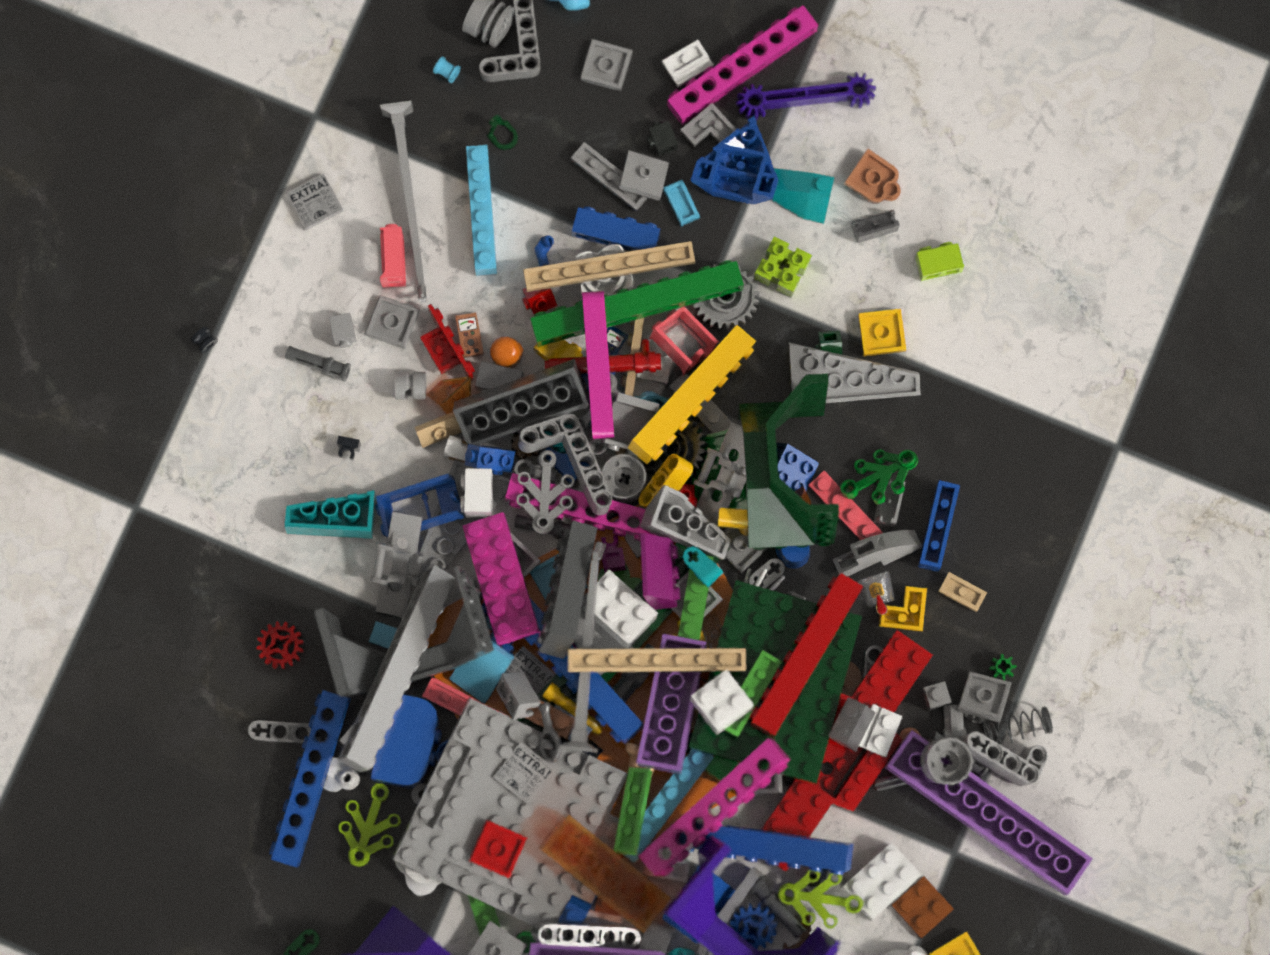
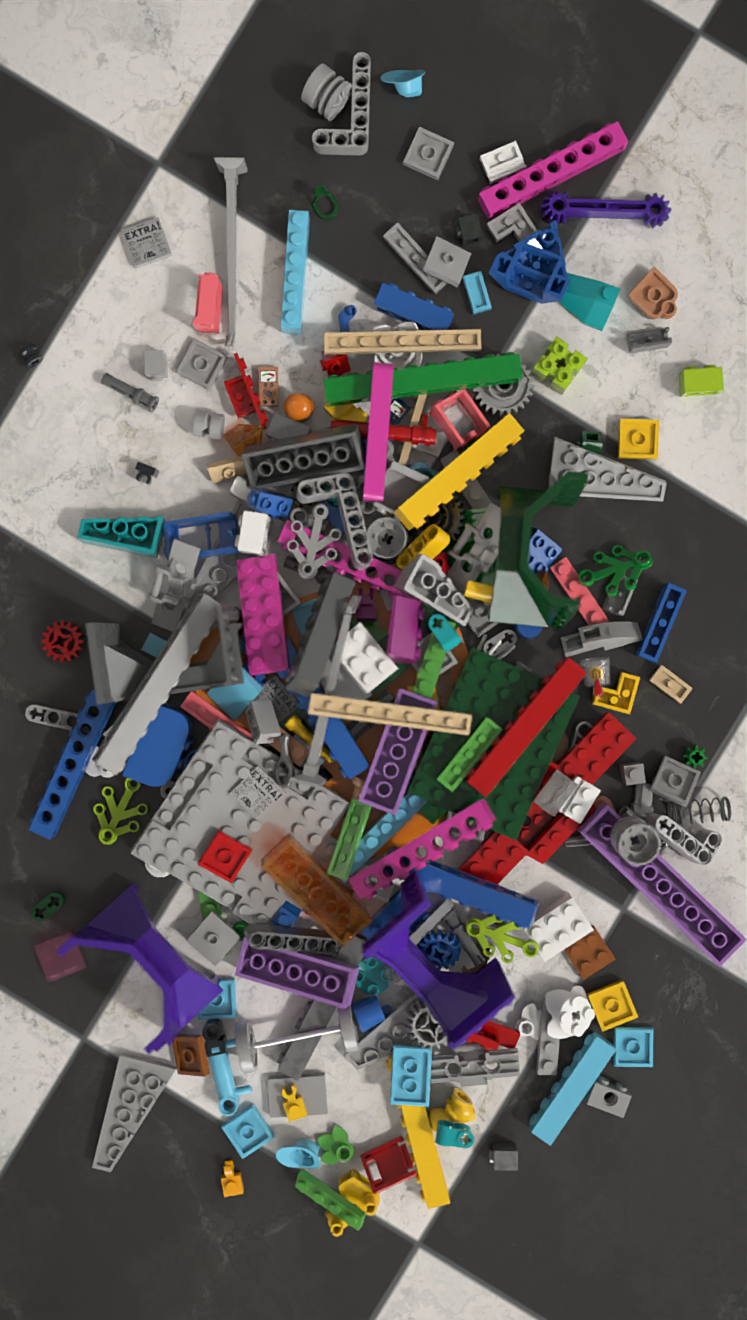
camera: 10 degrees right, 10 degrees up
medium azure bush [433,56,461,83] -> none
white brick [690,670,754,735] -> none

